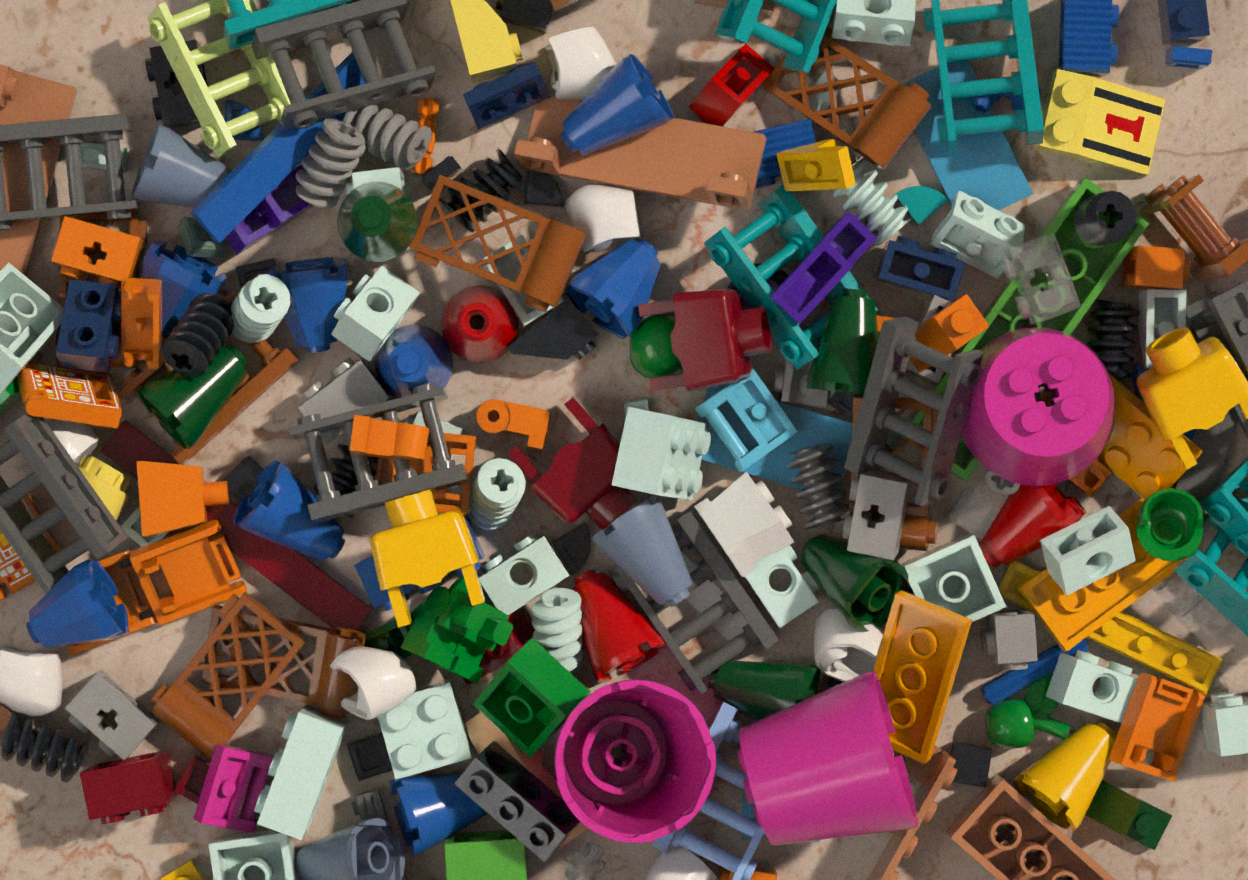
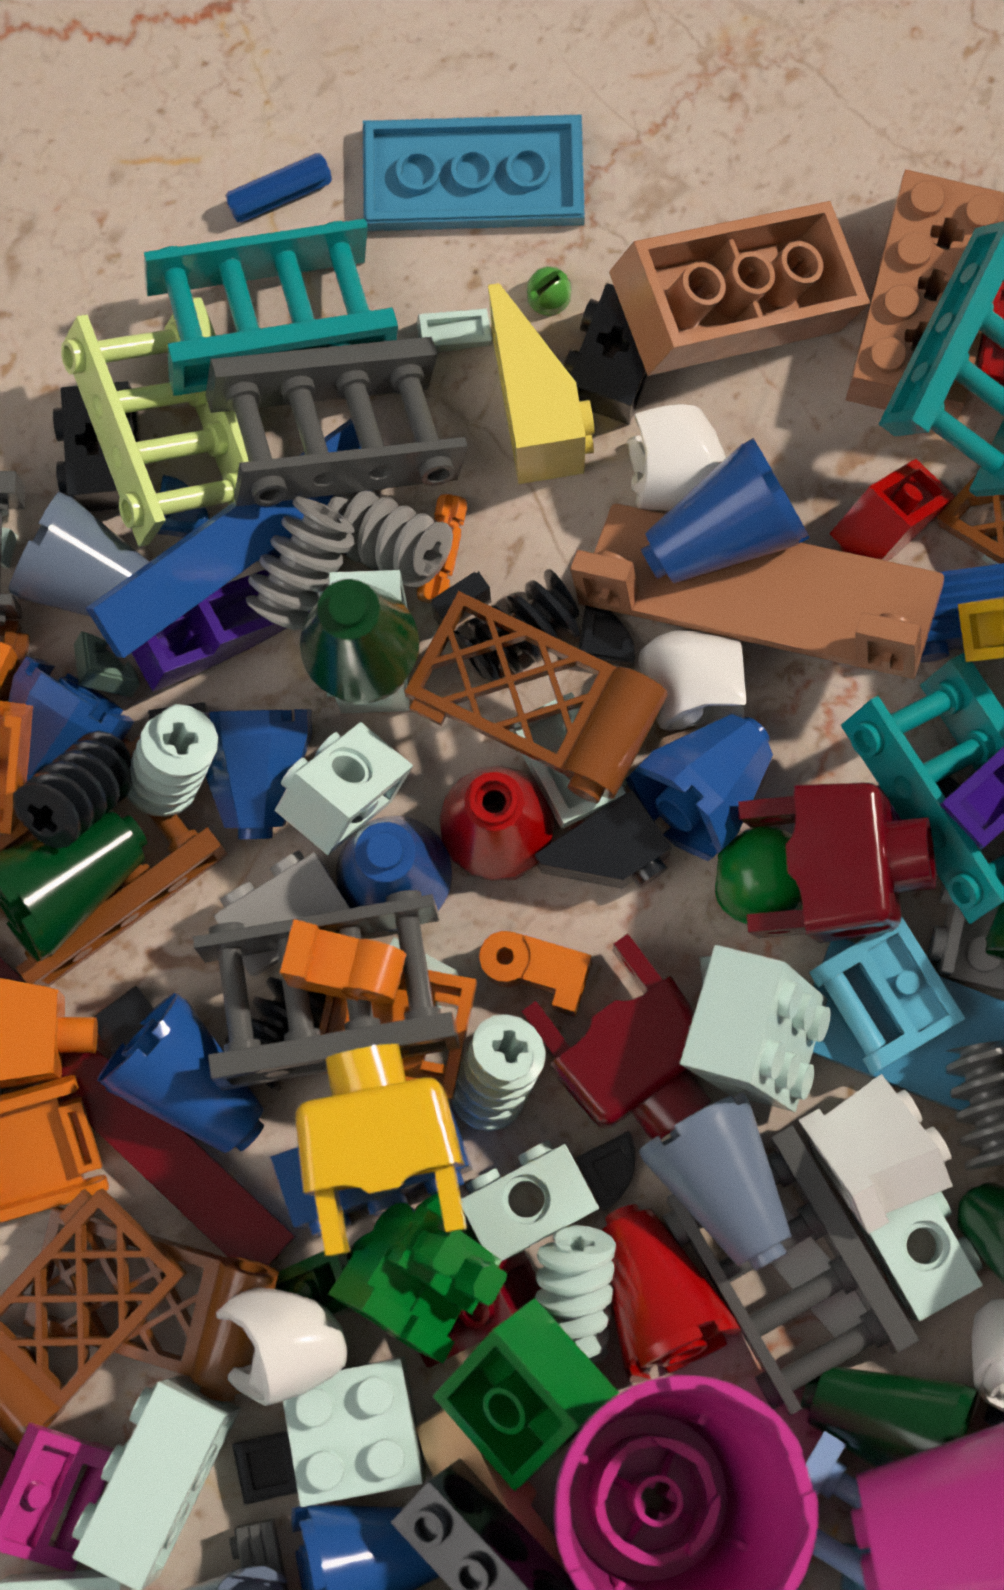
camera: 15 degrees right, 10 degrees down
dark blue bracket [463,62,549,130] -> none

